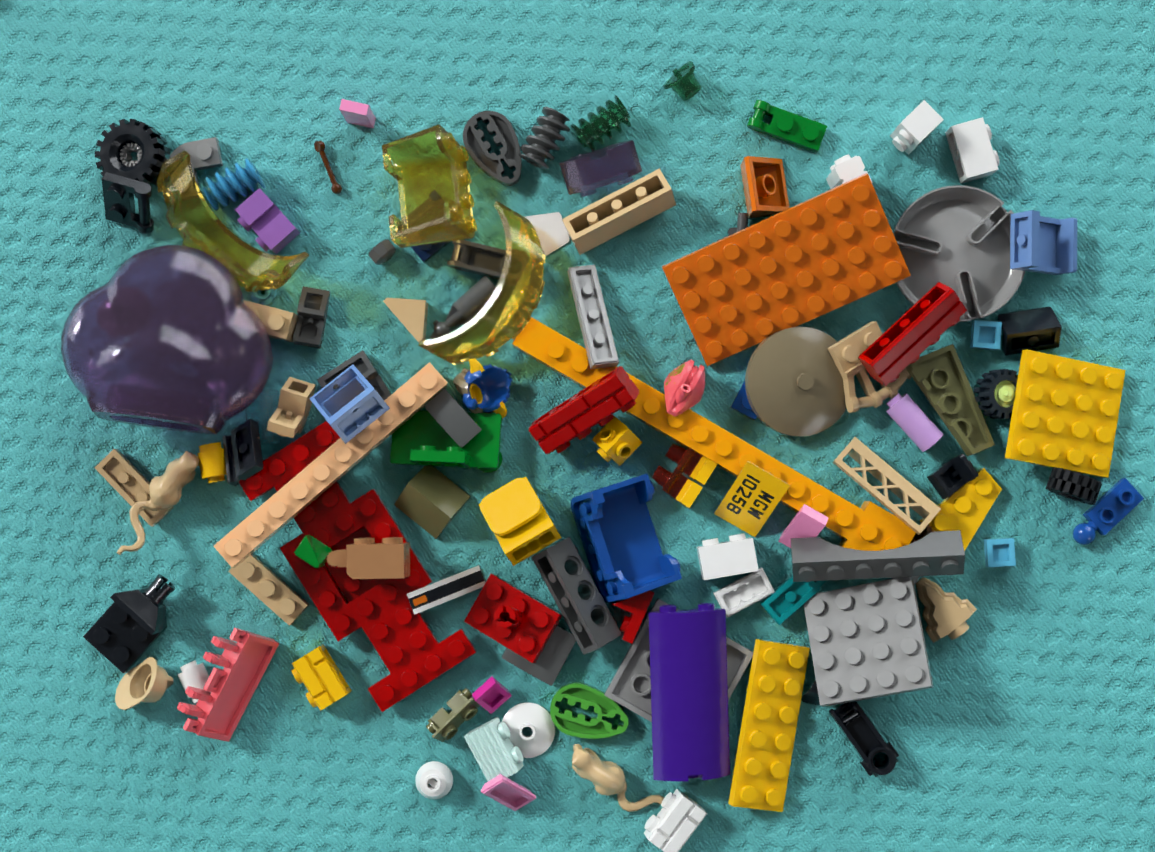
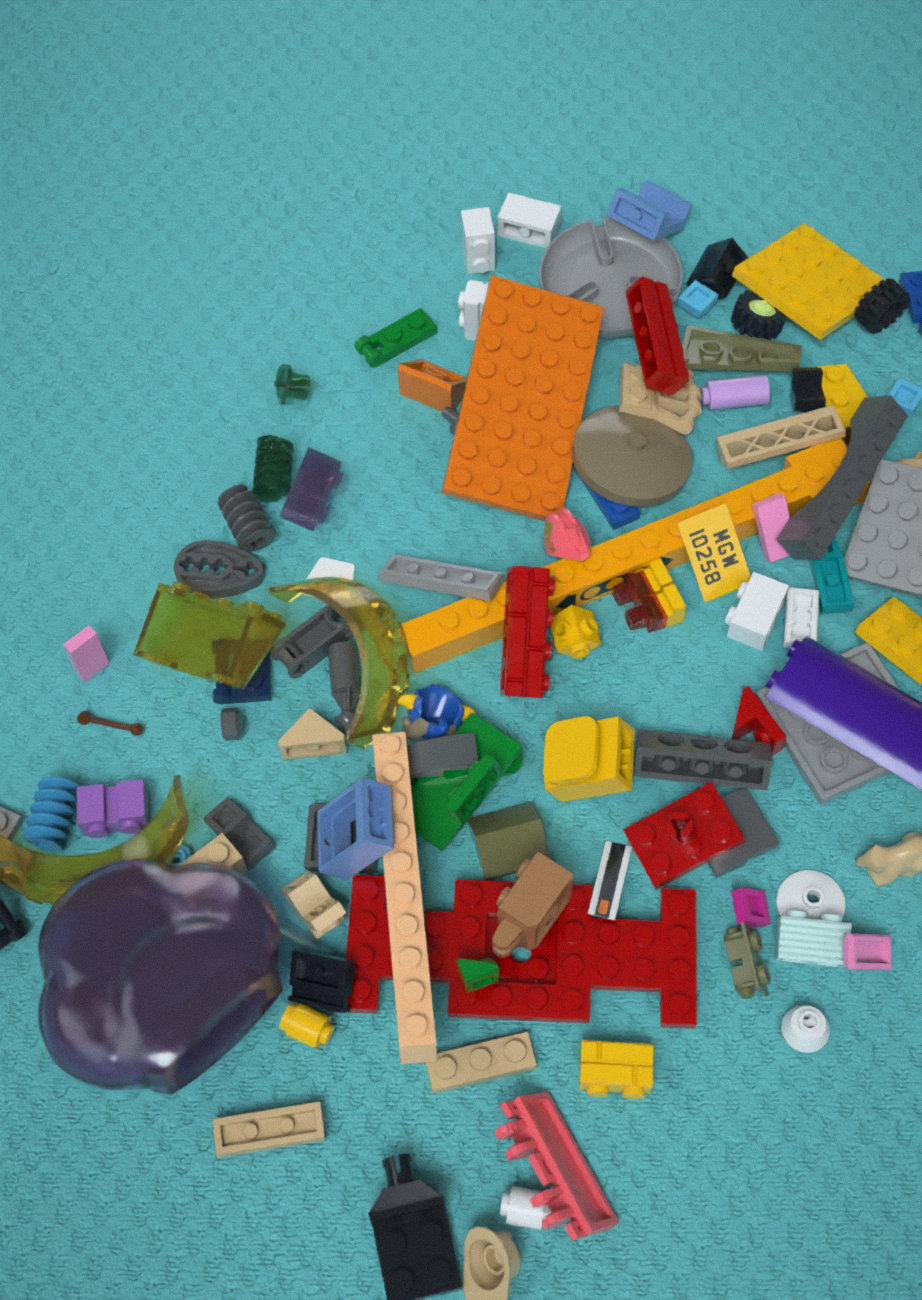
camera: 55 degrees left, 25 degrees down
tan animal [116,451,199,555] -> none
bright green piece [550,682,628,739] -> none
tan brick [562,168,676,255] -> none
blue windscreen [571,473,682,602] -> none

